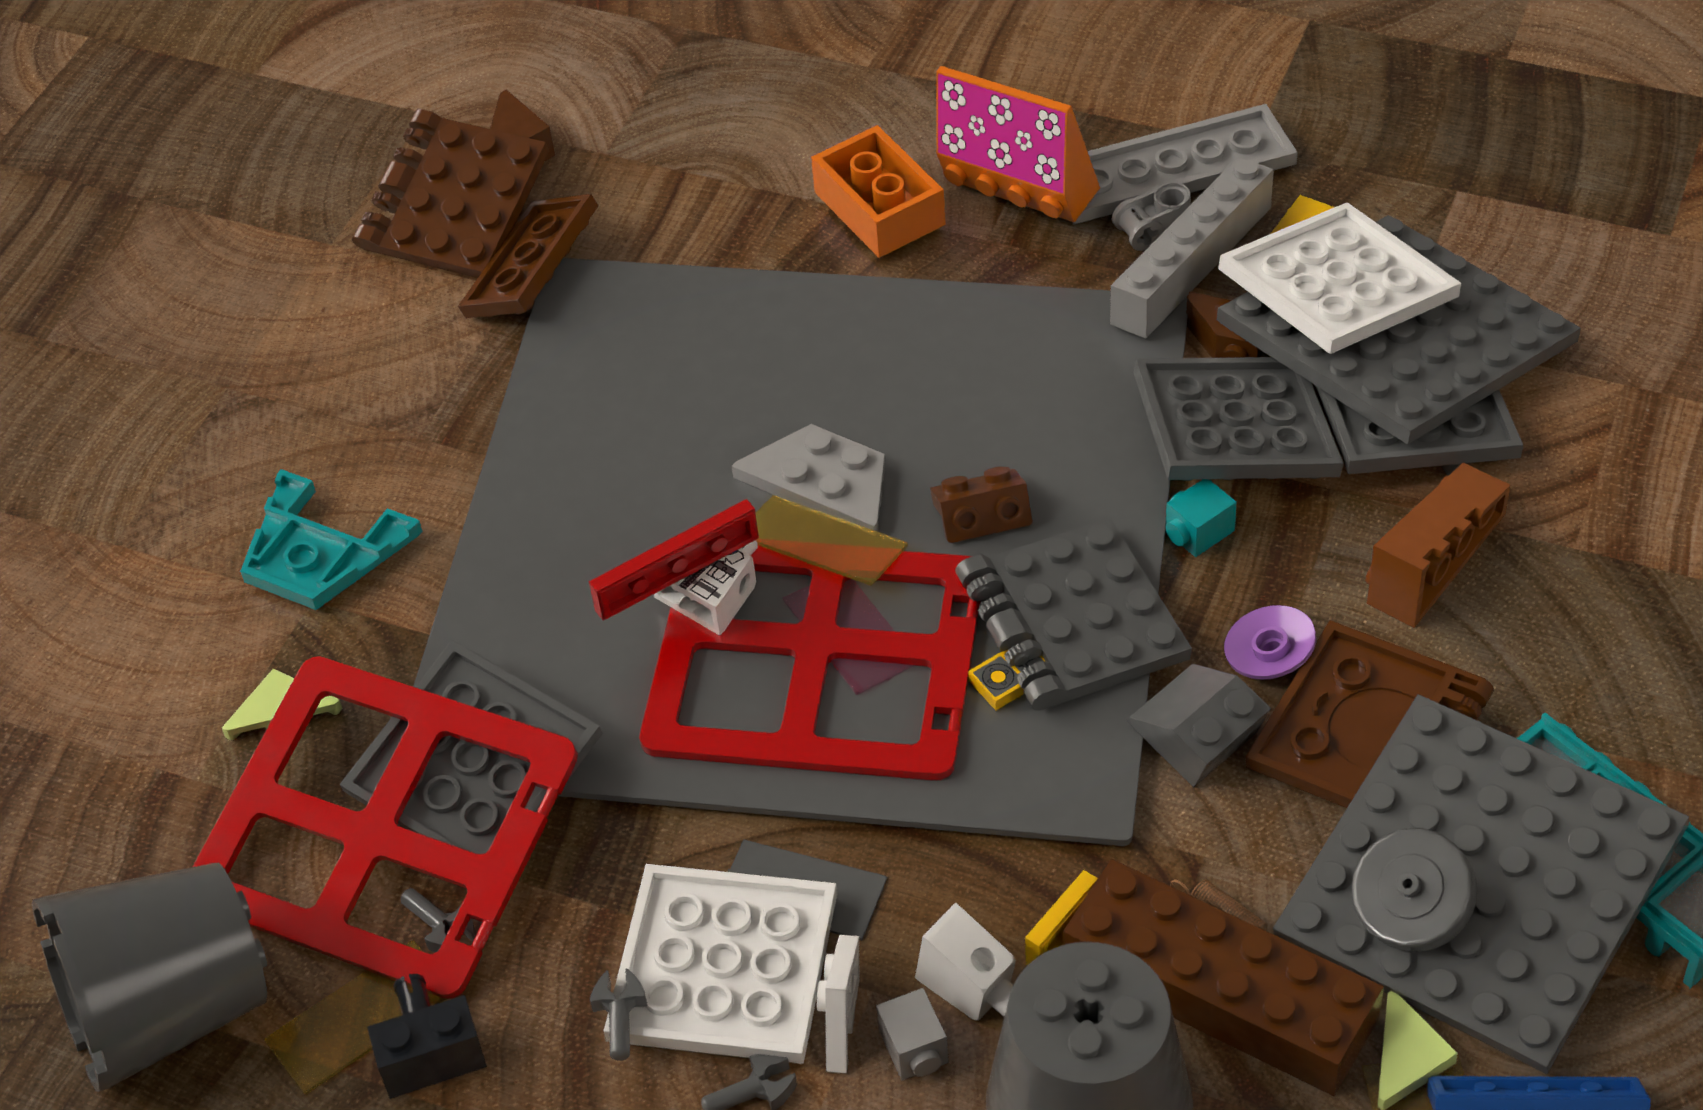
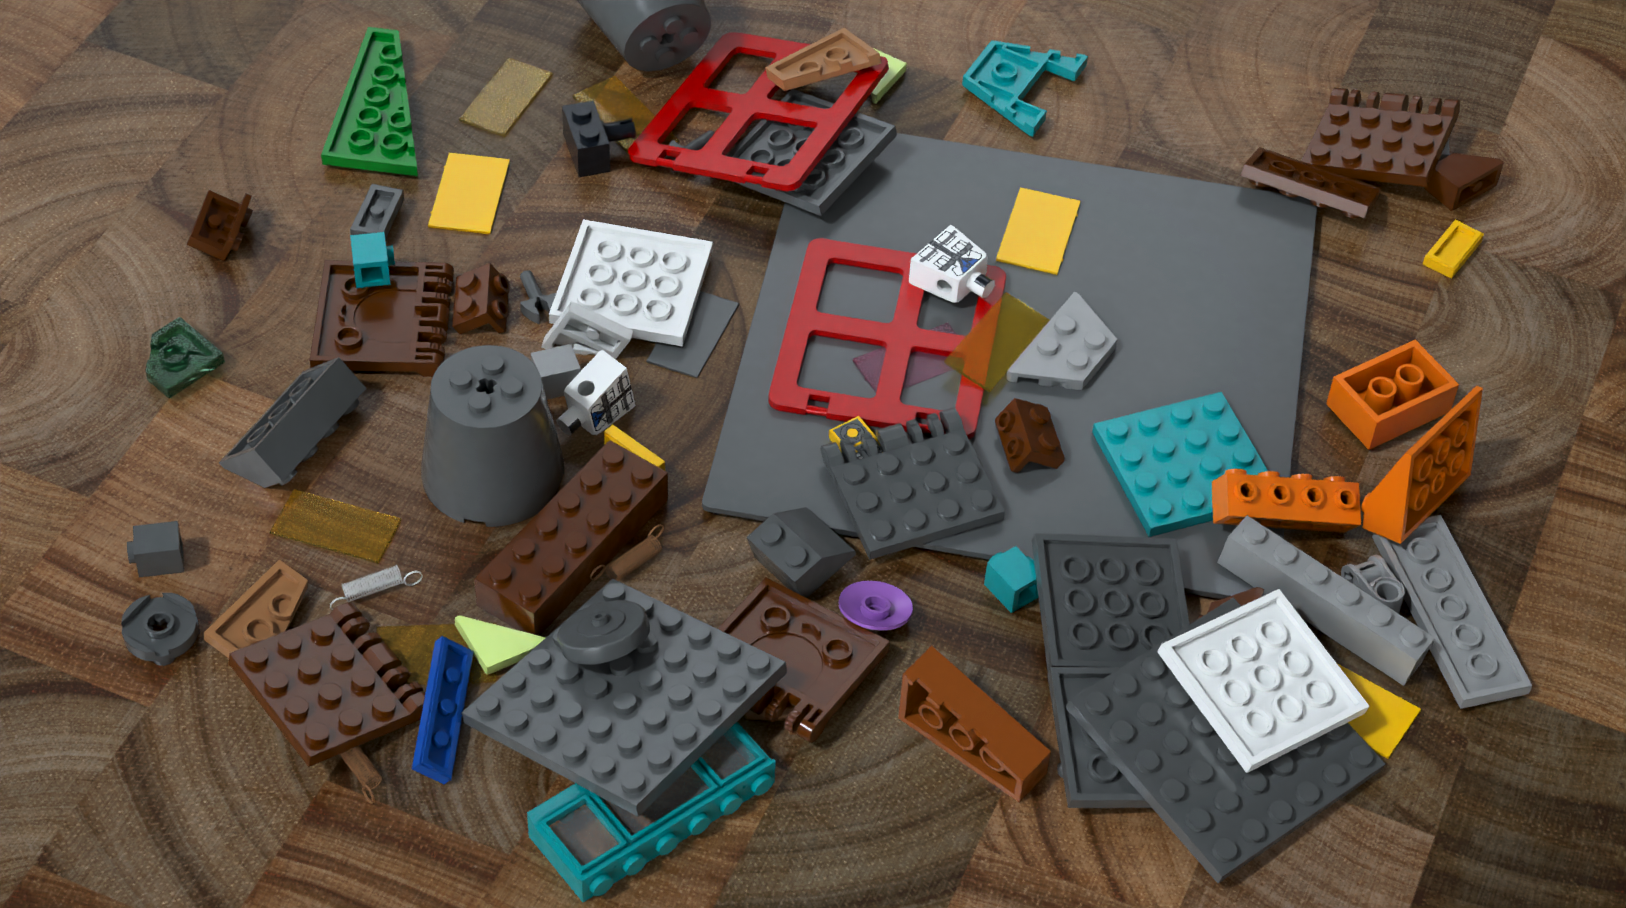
camera: 85 degrees right, 0 degrees up
red tile [589,499,759,621] -> none
dark grey bar [590,968,648,1061] -> none
none -> medium nougat wing [765,28,881,91]
none -> yellow window [996,187,1080,275]
none -> teal plate [1092,392,1268,537]
none -> orange brick [1212,469,1361,533]
none -> yellow tile [1423,220,1484,279]

